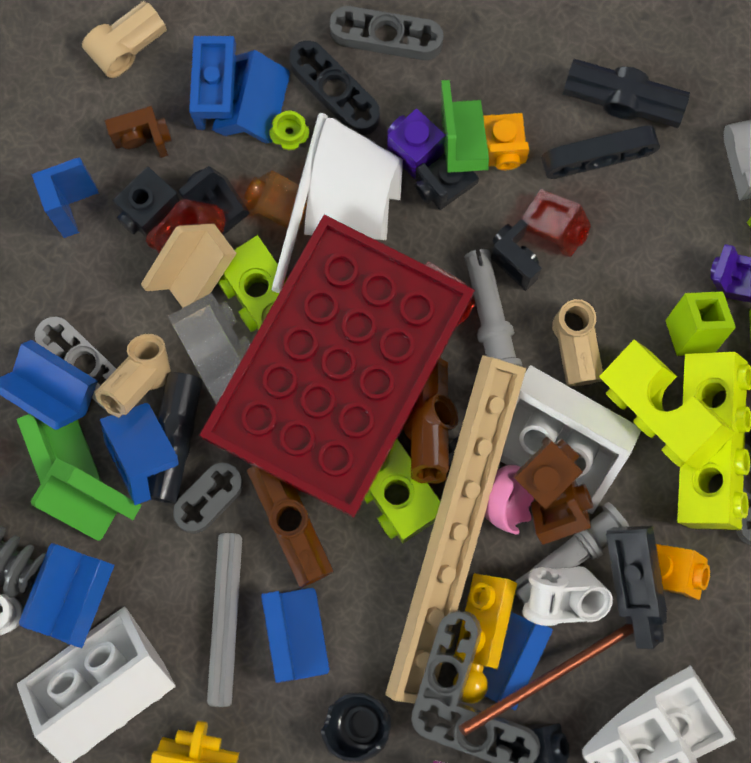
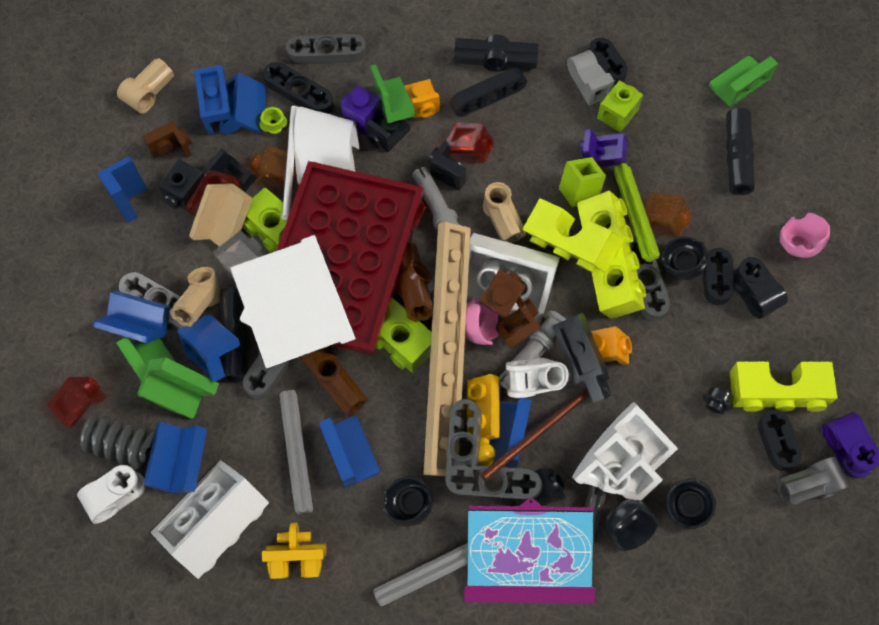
camera: 15 degrees left, 10 degrees down
none -> white sticker [230,235,356,369]

